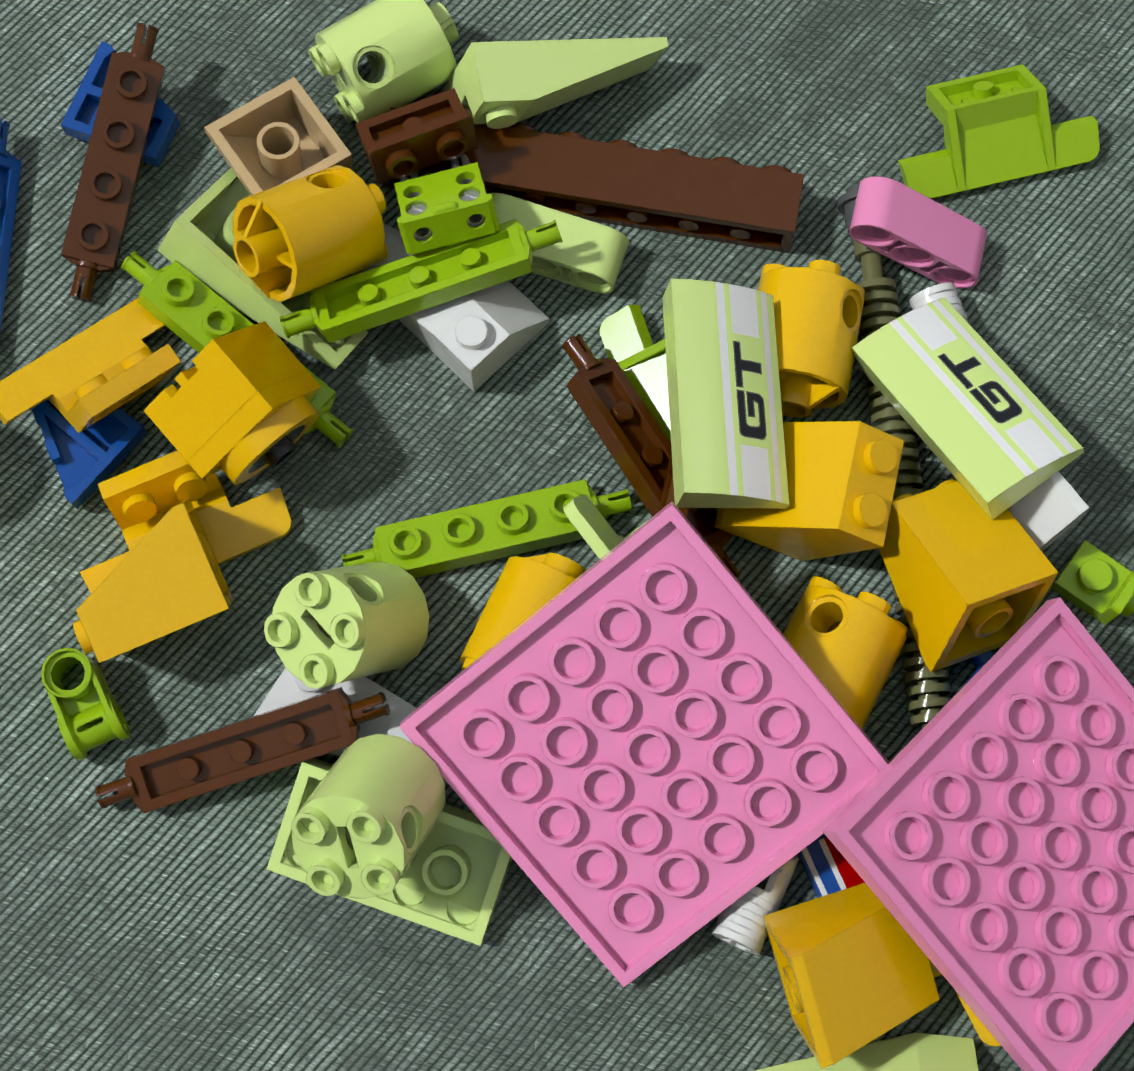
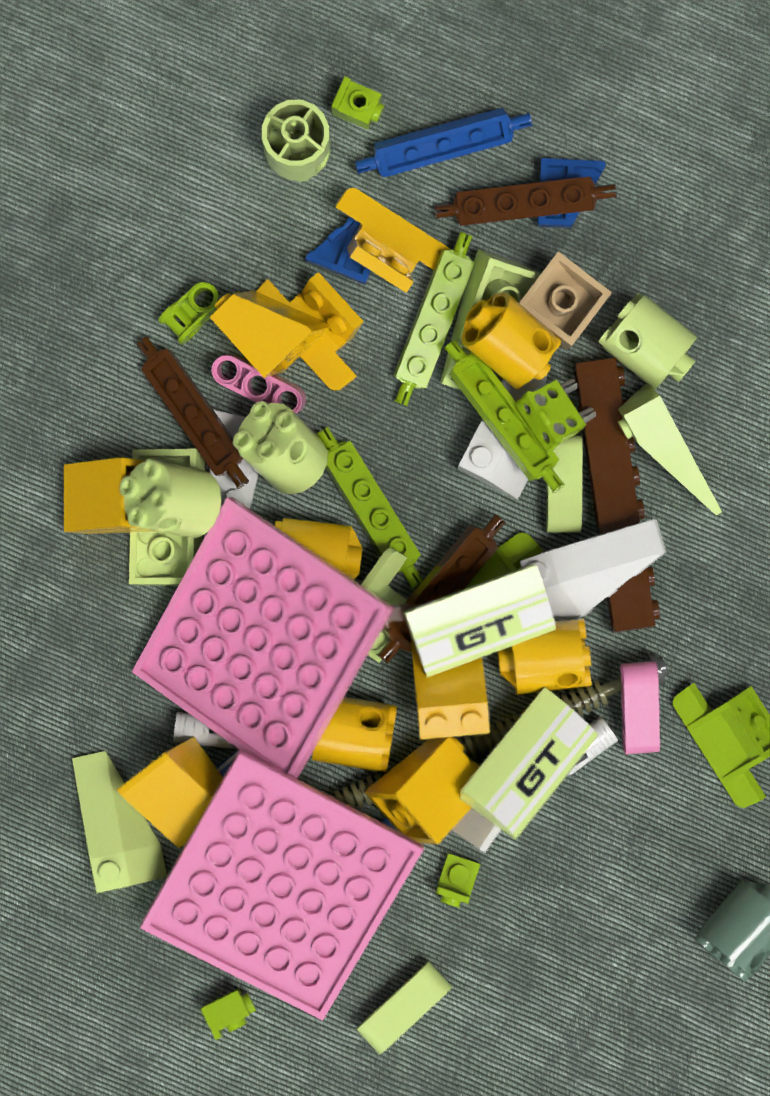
camera: 70 degrees right, 10 degrees up
yellow piece [144,321,321,485] -> none
reddish brown bracket [355,88,478,184] -> none
none -> yellow slope [64,458,159,534]
none -> bright pink beam [211,354,306,414]
none -> white wedge [520,519,666,622]

